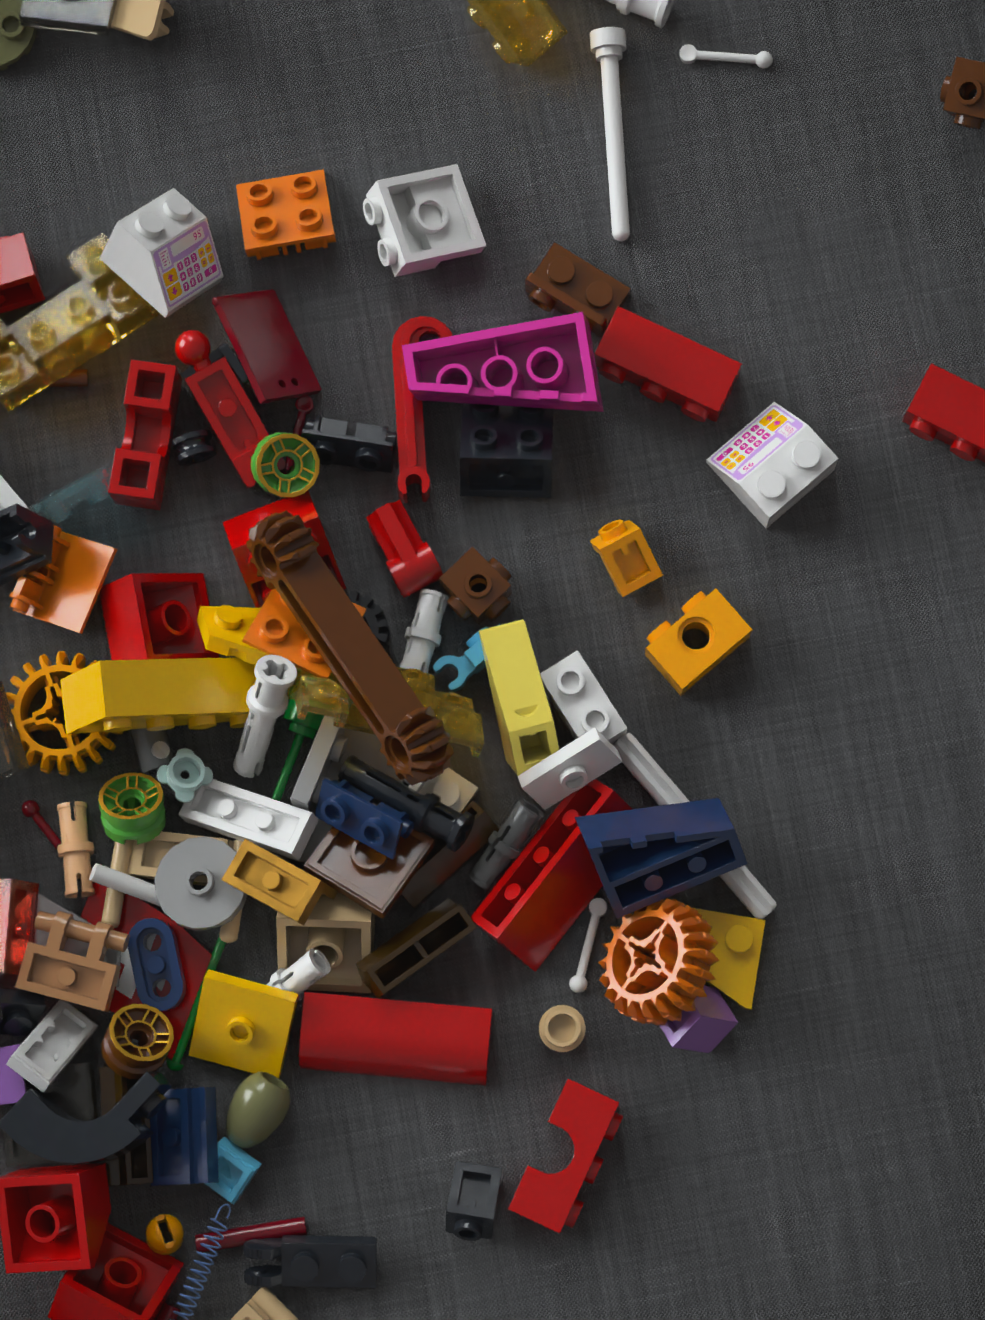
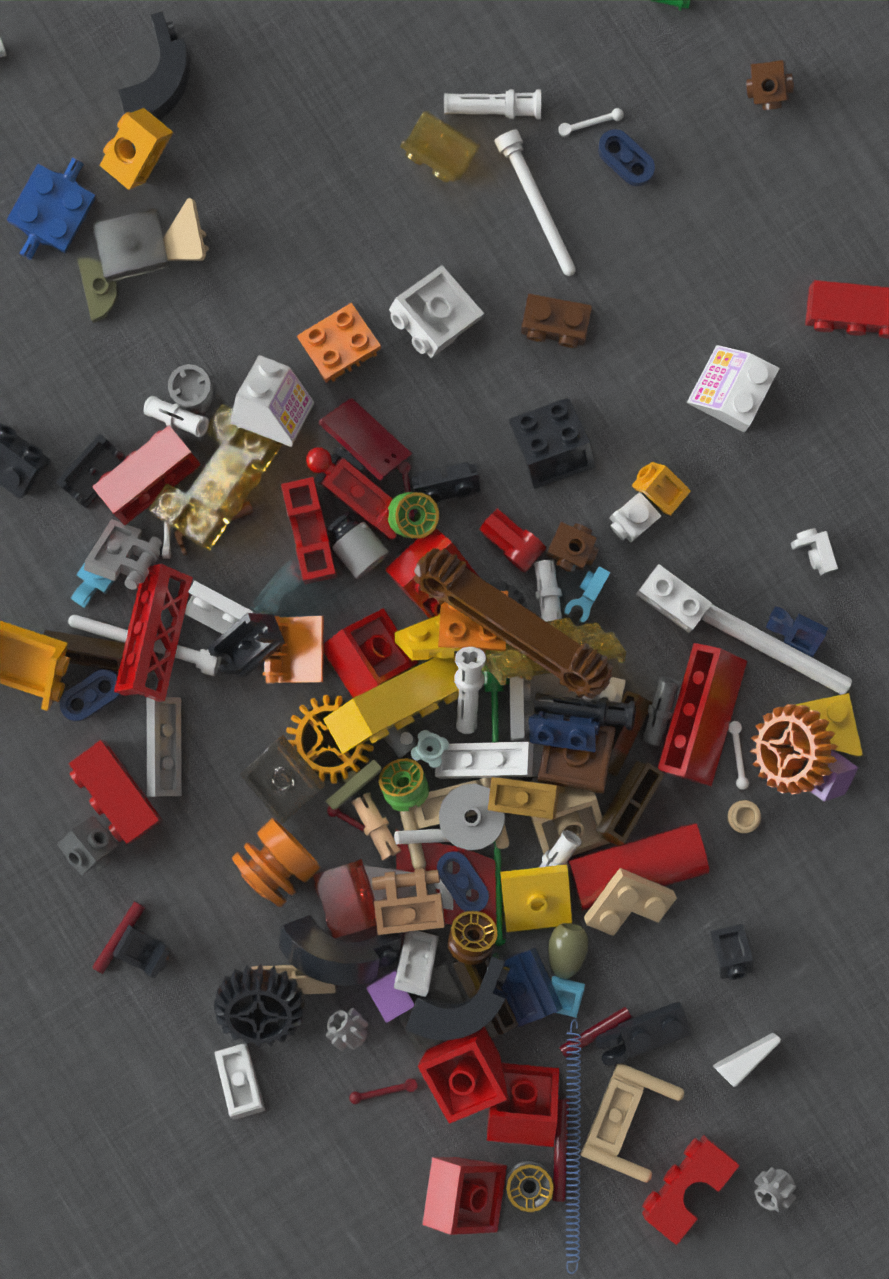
camera: 30 degrees left, 5 degrees up
light orange hinge [146,1214,184,1255] -> none
red piece [392,316,453,503] -> none
dark pink wedge [402,312,604,412] -> none
light yellow slope [479,619,559,776] -> none
red arch [508,1079,623,1233] -> none
white plate [517,728,622,810] -> none
dark blue wedge [575,798,748,918] -> none
red brick [594,306,742,422] -> none
light orange brick [645,588,753,696] -> none
none -> white pin [144,396,209,437]
none -> light grey piece [168,364,215,413]
none -> olive plate [326,759,382,809]
none -> light grey piece [332,522,389,579]
none -> tan plate [584,868,677,936]
none -> dark blue plate [598,129,655,187]
none -> white bracket [610,492,661,543]
none -> dark blue plate [766,606,828,657]
none -> white bracket [791,528,838,576]

